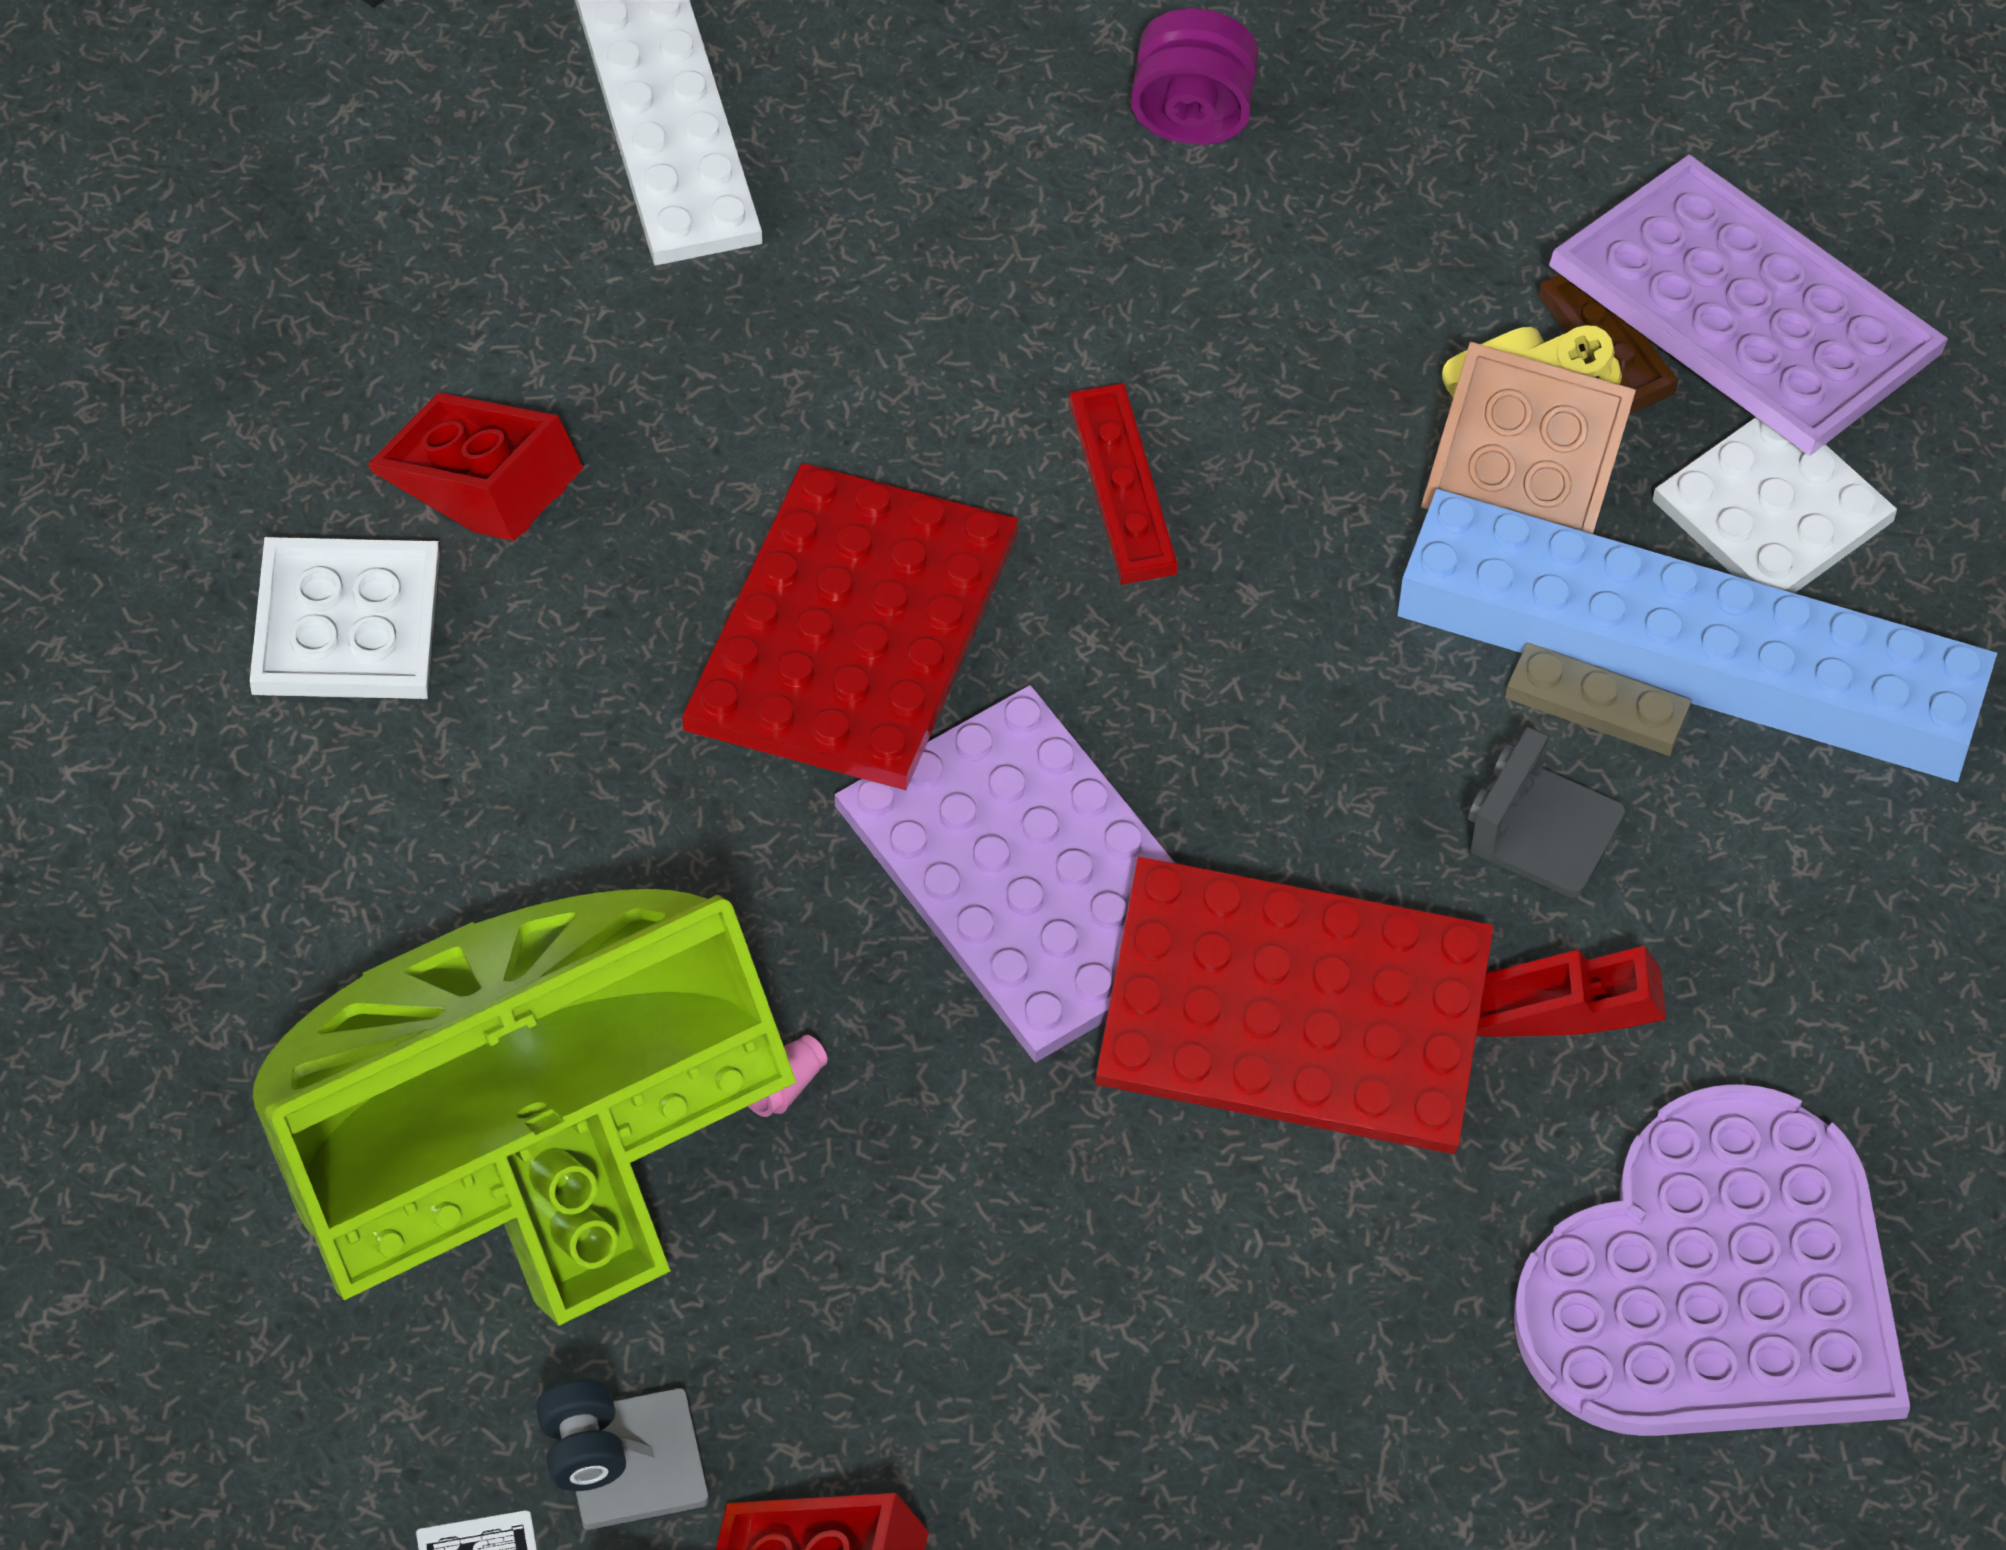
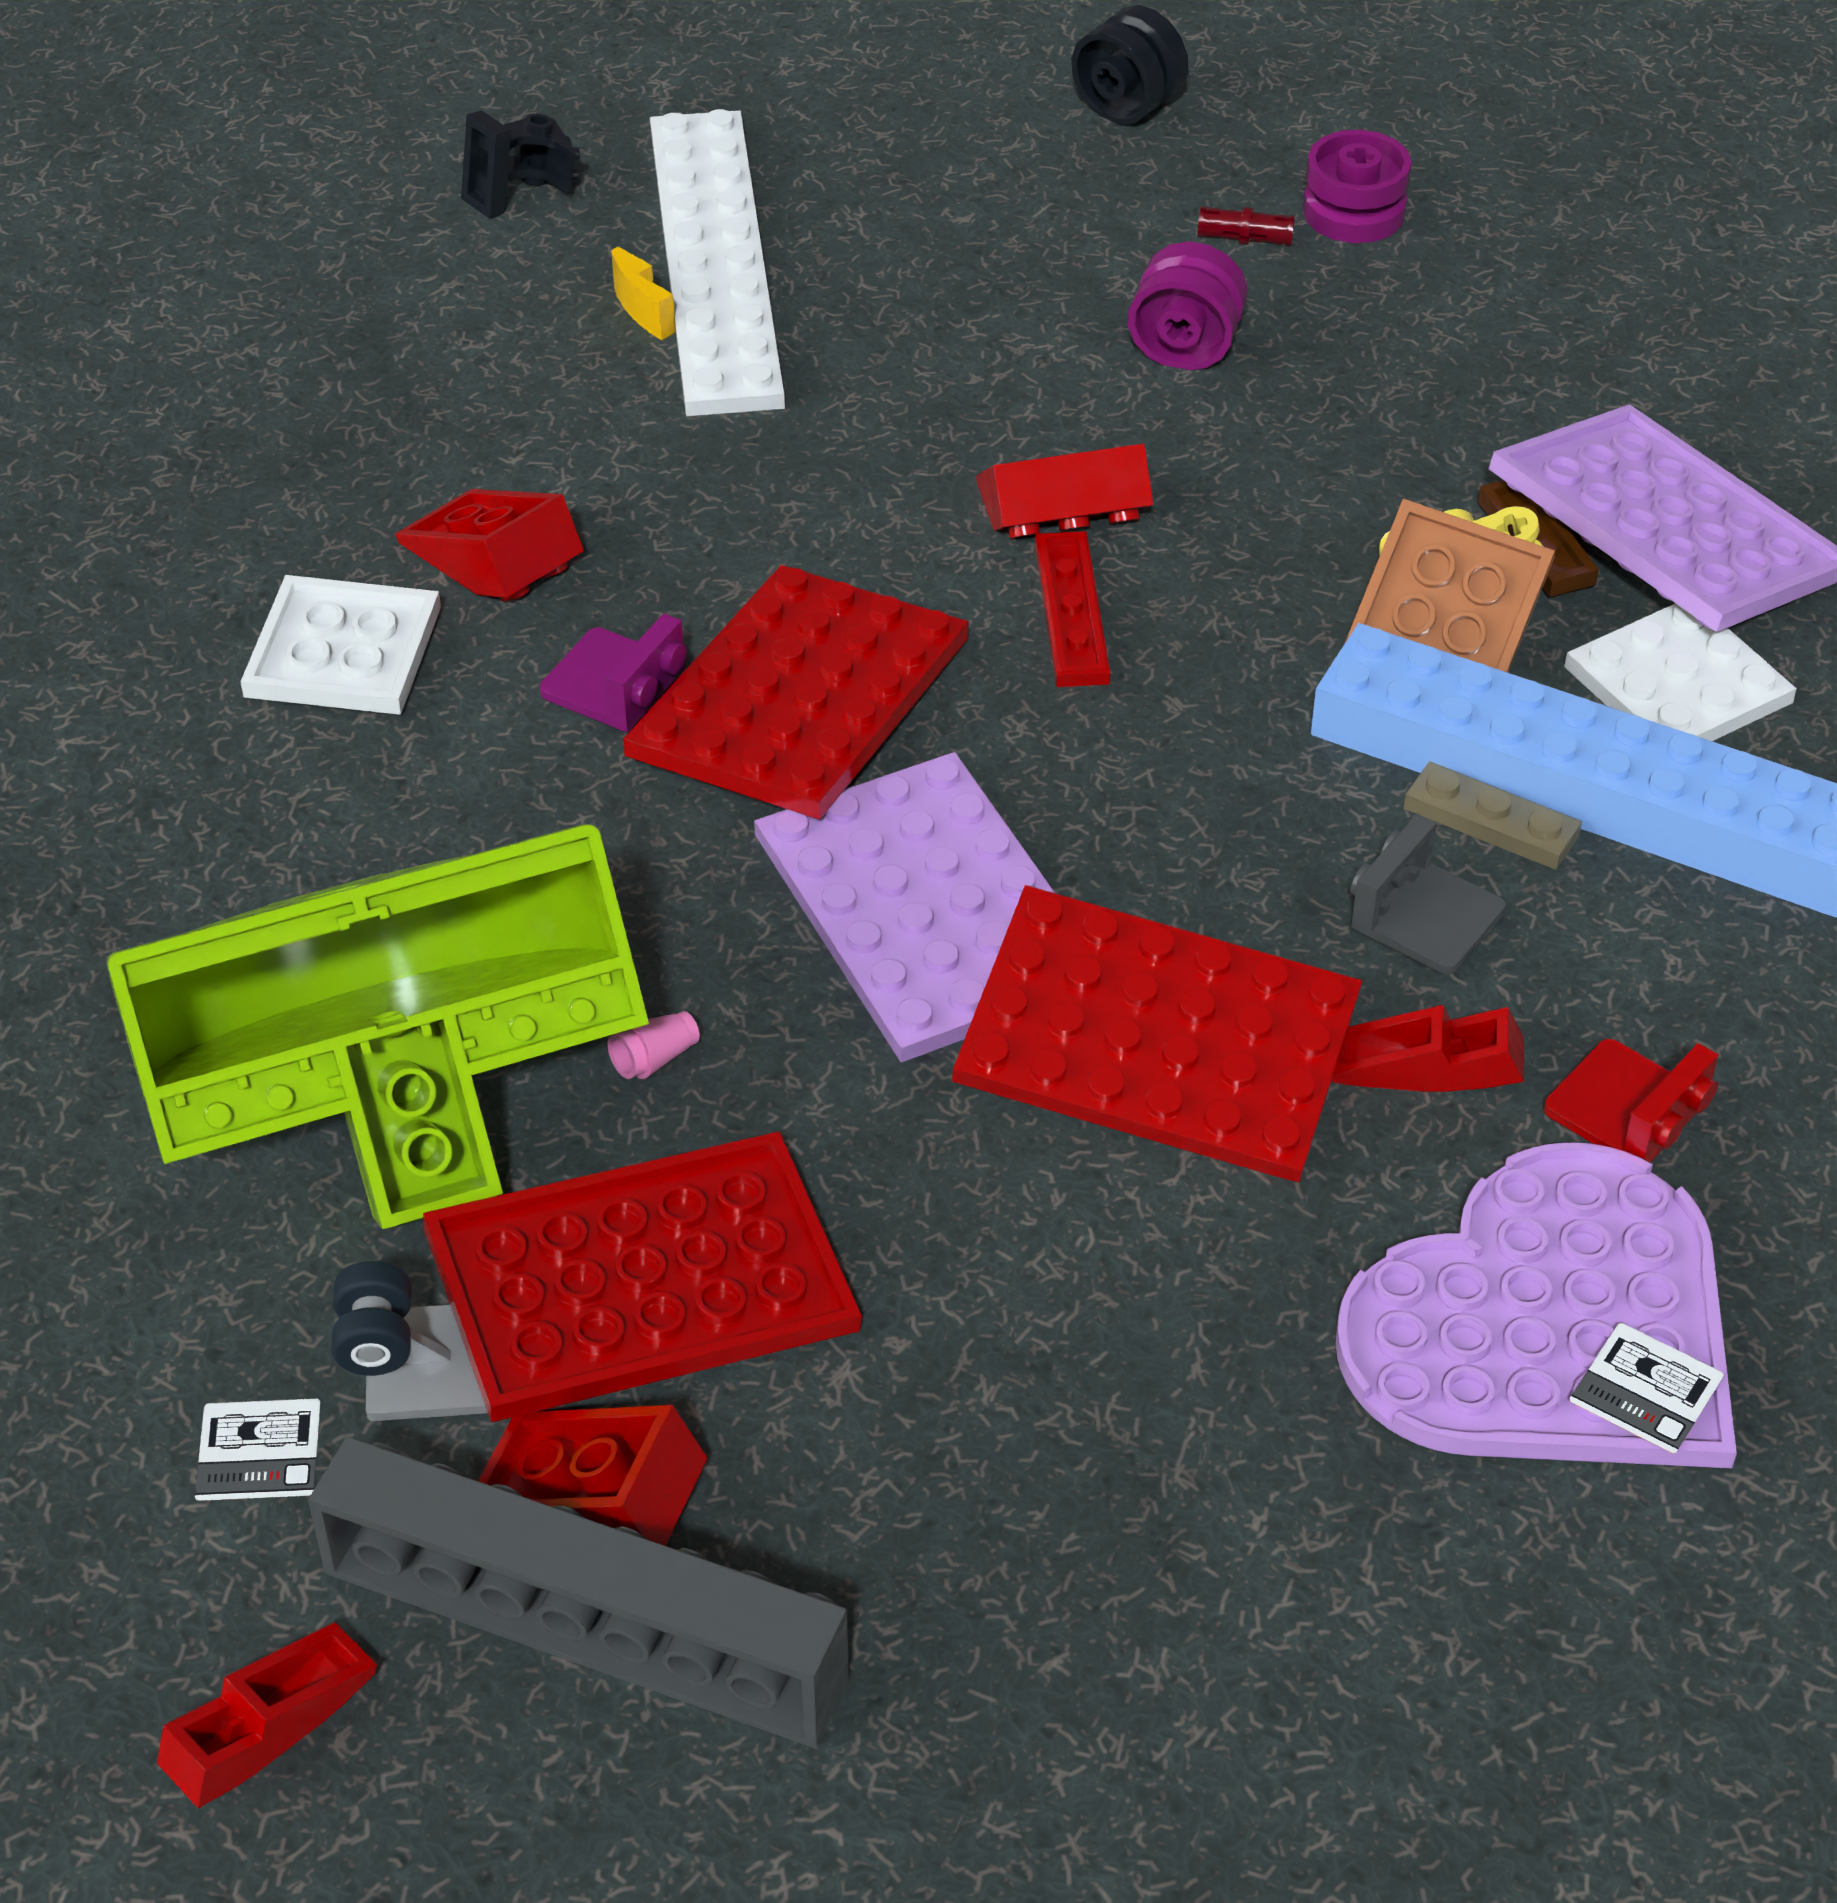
camera: 10 degrees right, 10 degrees down
none -> red plate [423,1131,862,1423]
none -> magenta bracket [540,613,687,733]
none -> yellow slope [611,246,675,341]
none -> red slope [976,443,1154,538]
none -> red bracket [1544,1039,1719,1163]
none -> sticker [1570,1323,1724,1453]

